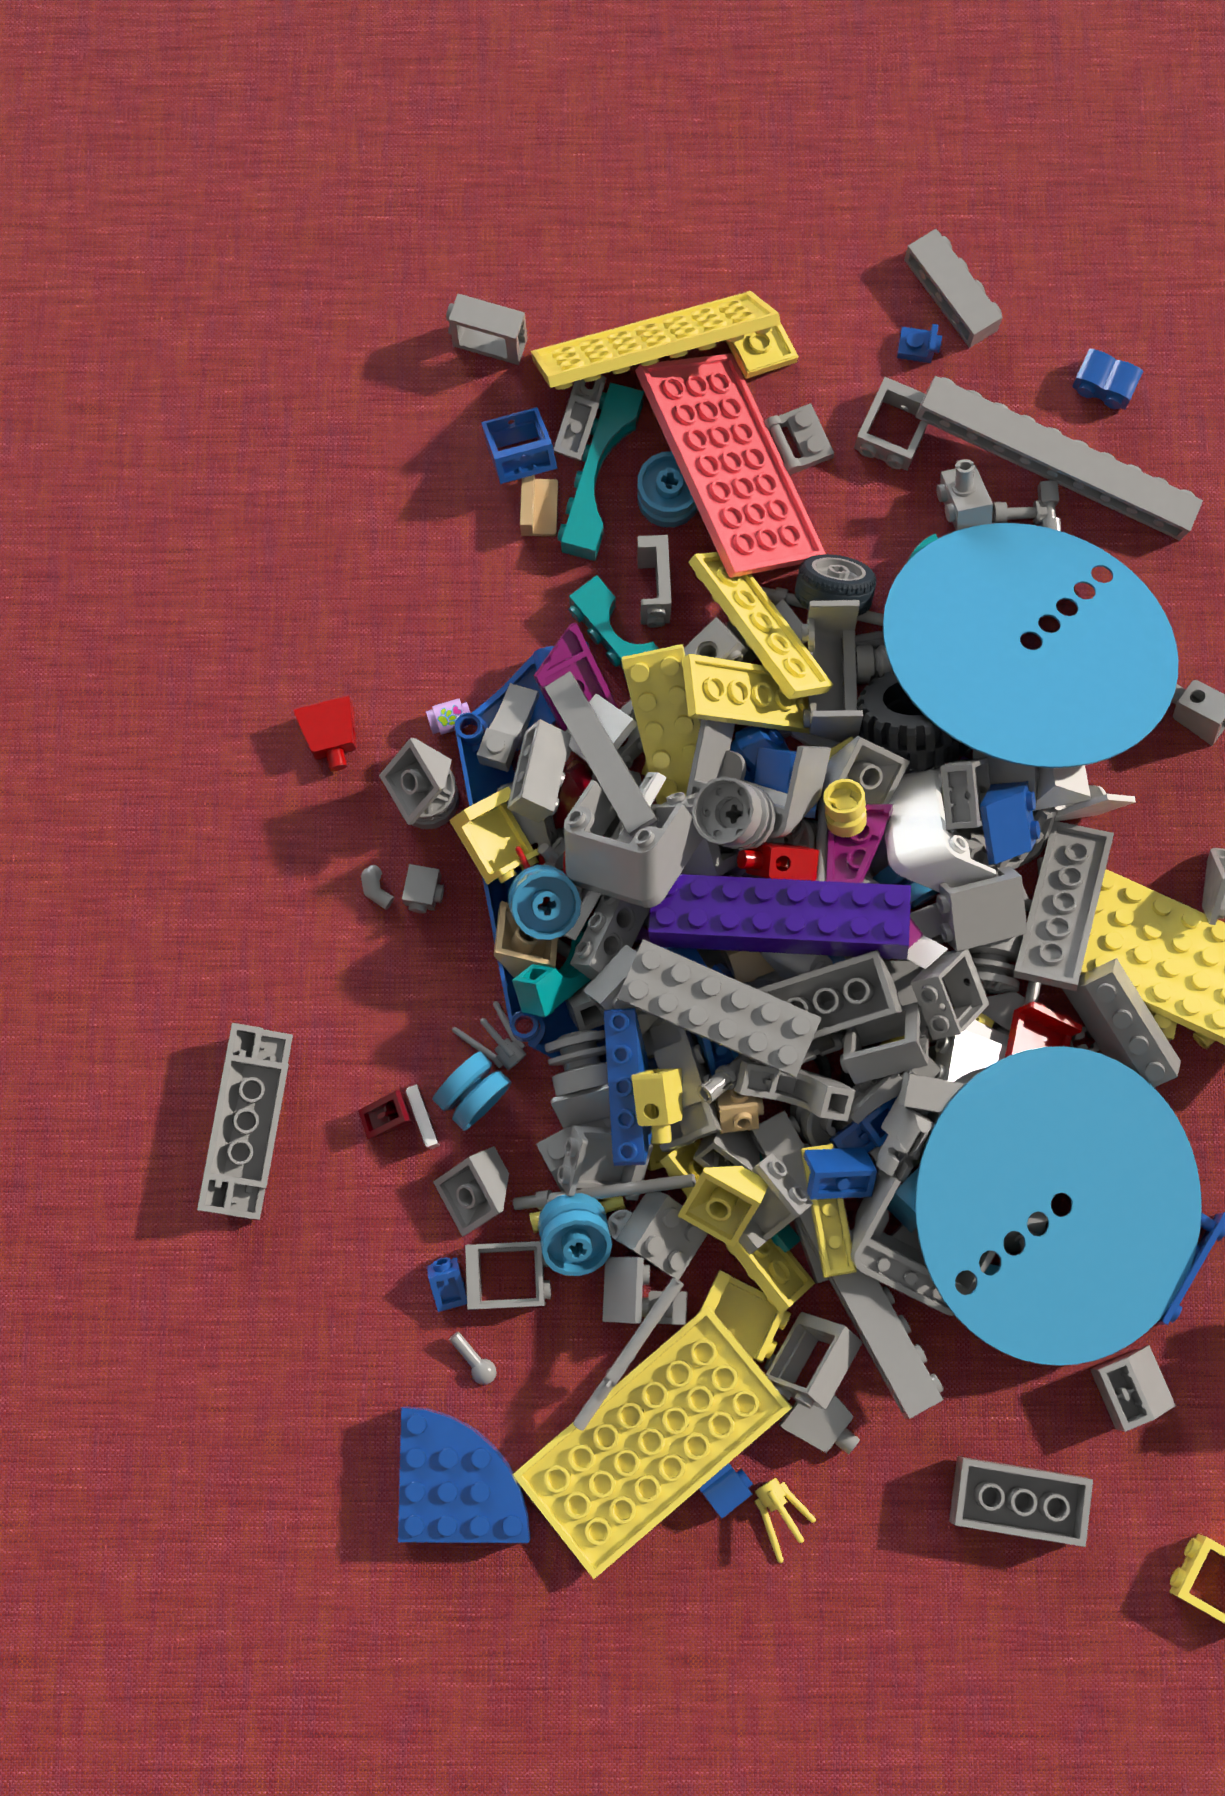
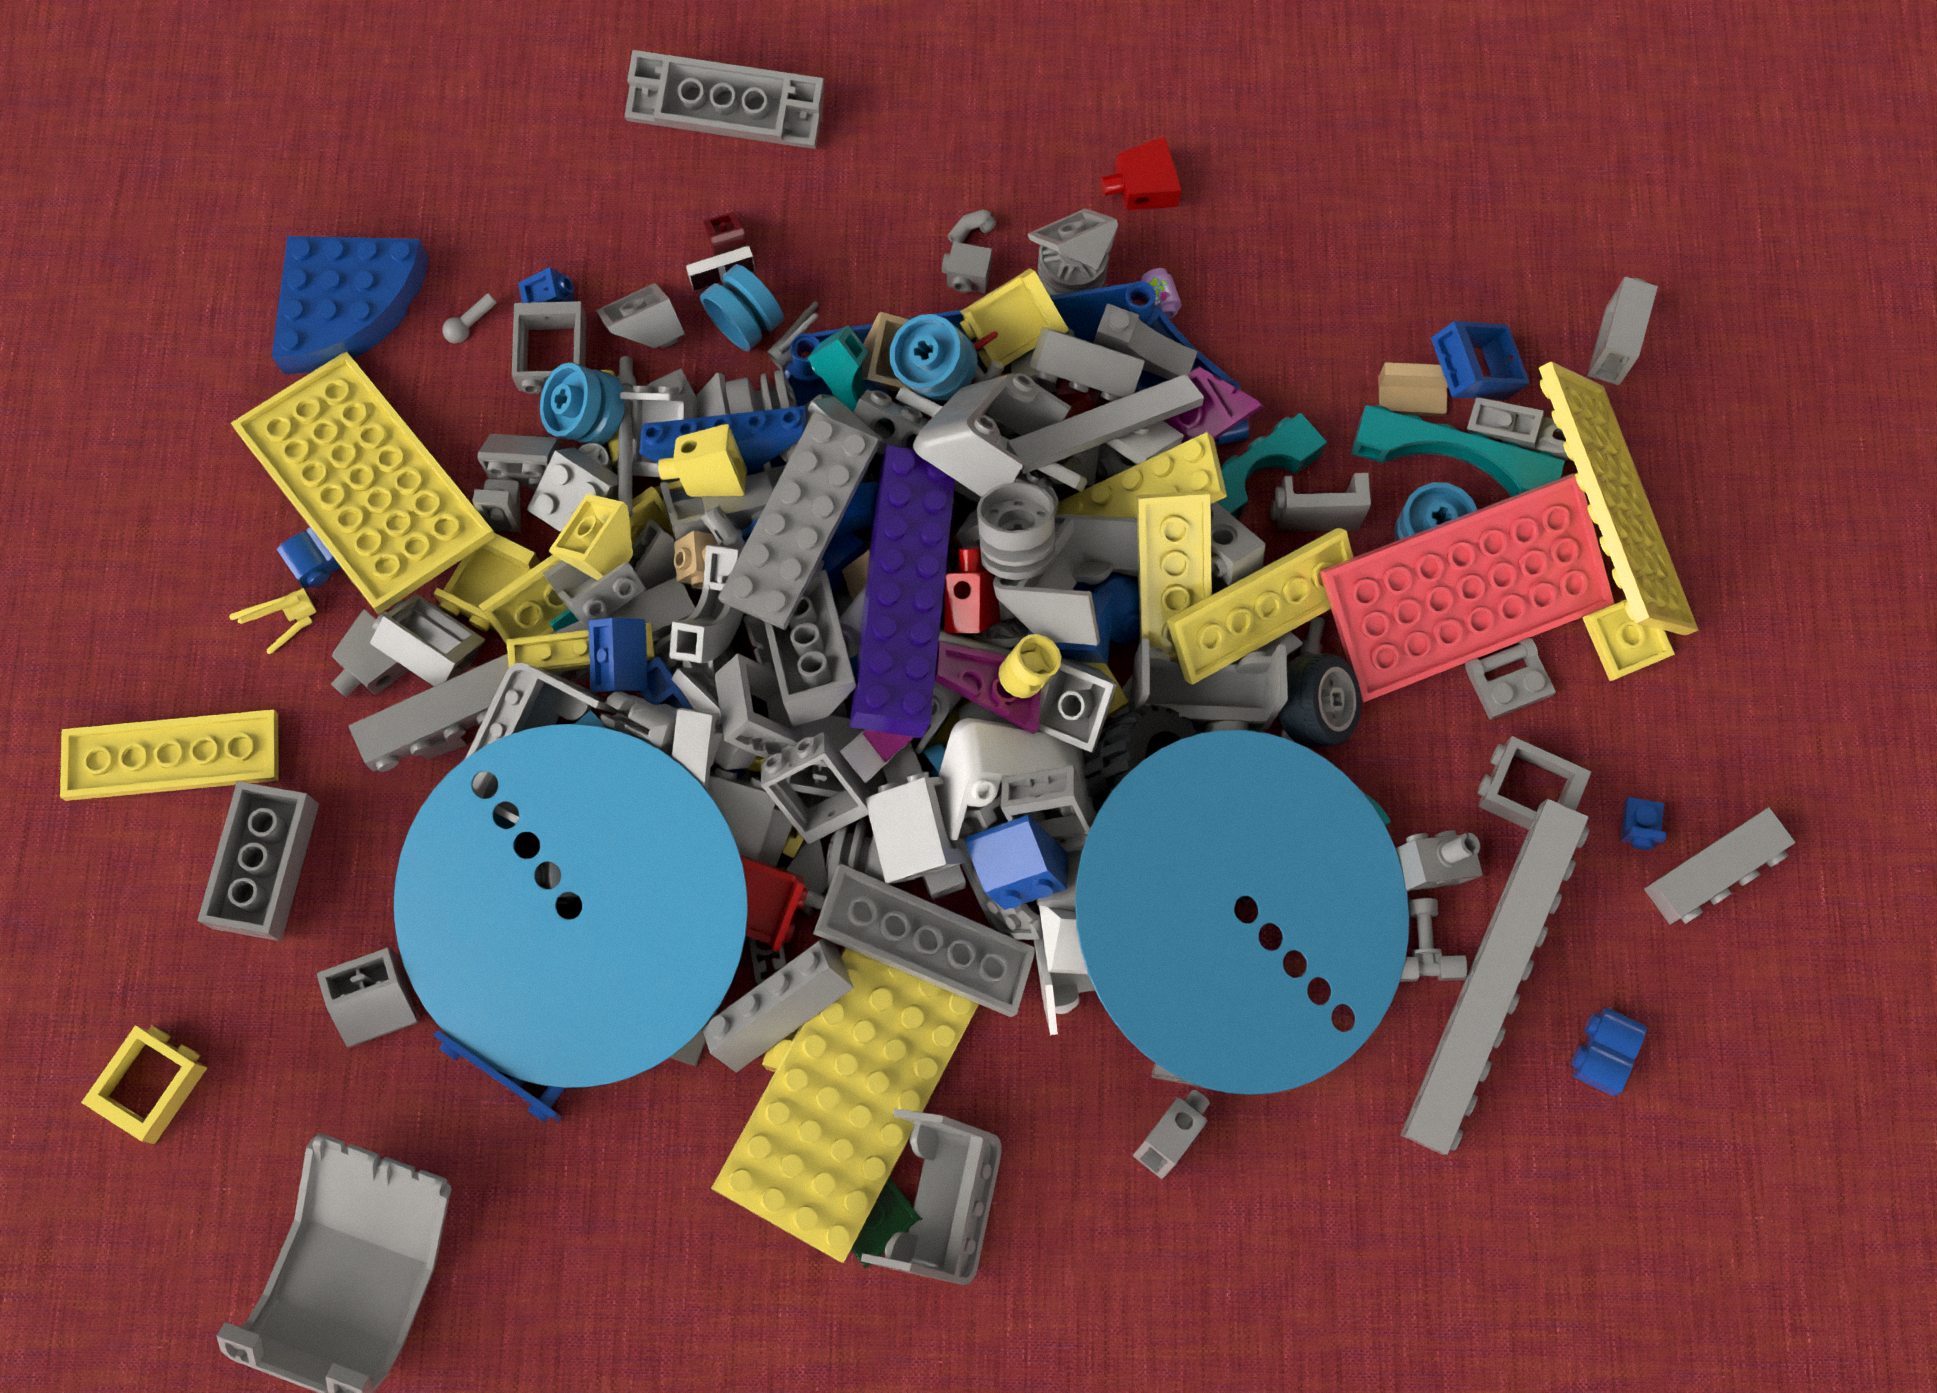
camera: 90 degrees right, 5 degrees down
light grey piece [573,1277,684,1431] -> none
none -> light yellow plate [60,709,279,801]

